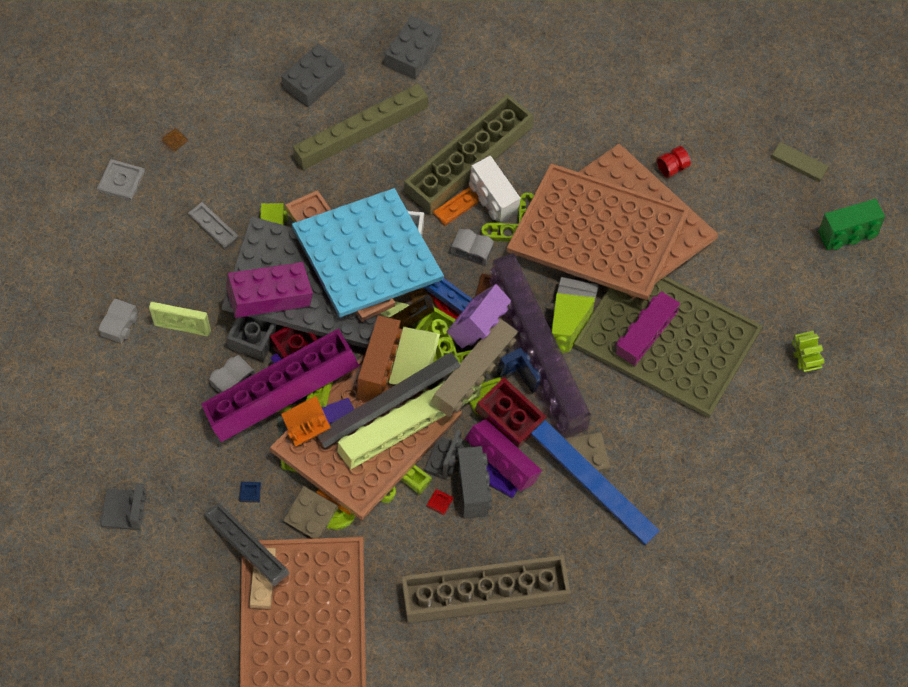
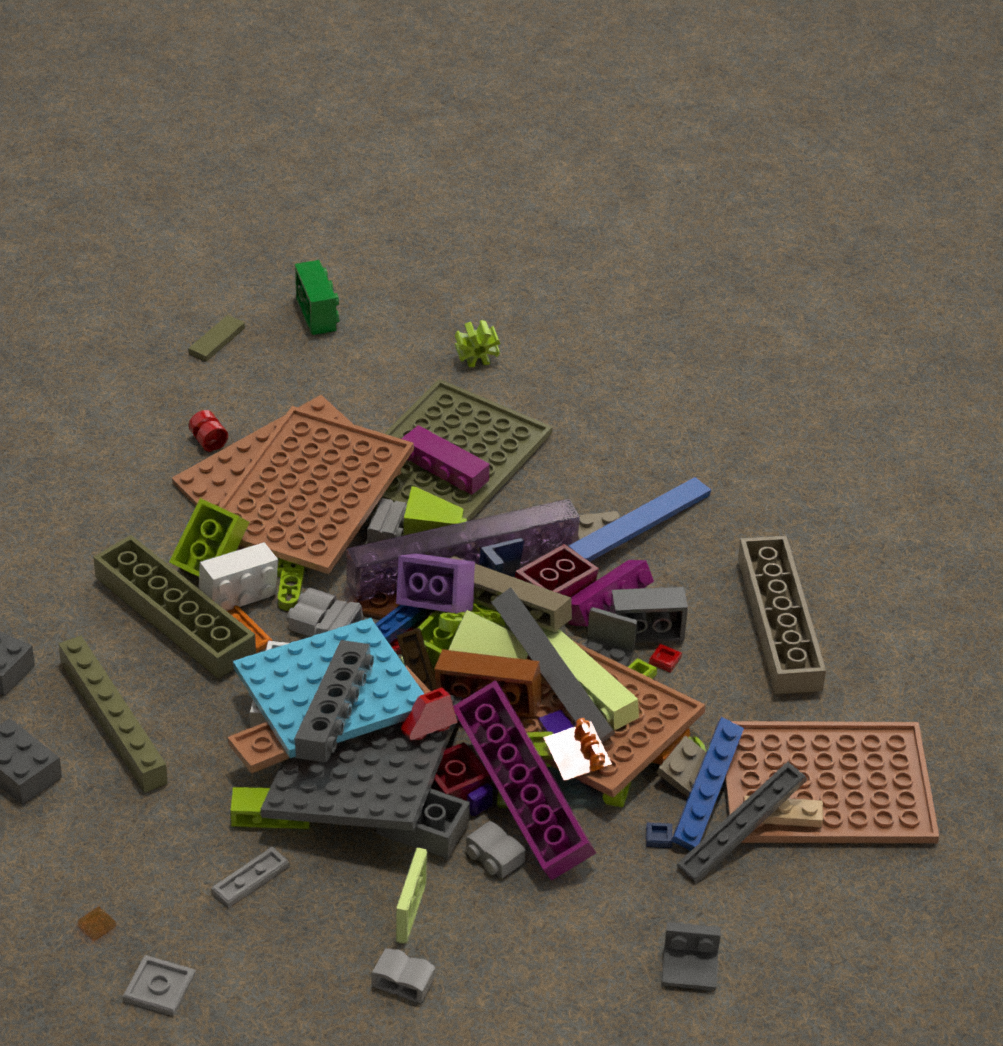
camera: 90 degrees left, 20 degrees down
magenta brick [226,262,313,318] -> none
none -> lime brick [169,498,250,577]
none -> dark grey brick [294,640,374,762]
none -> light grey brick [314,600,364,635]
none -> red slope [401,688,458,740]
none -> blue plate [671,717,744,851]

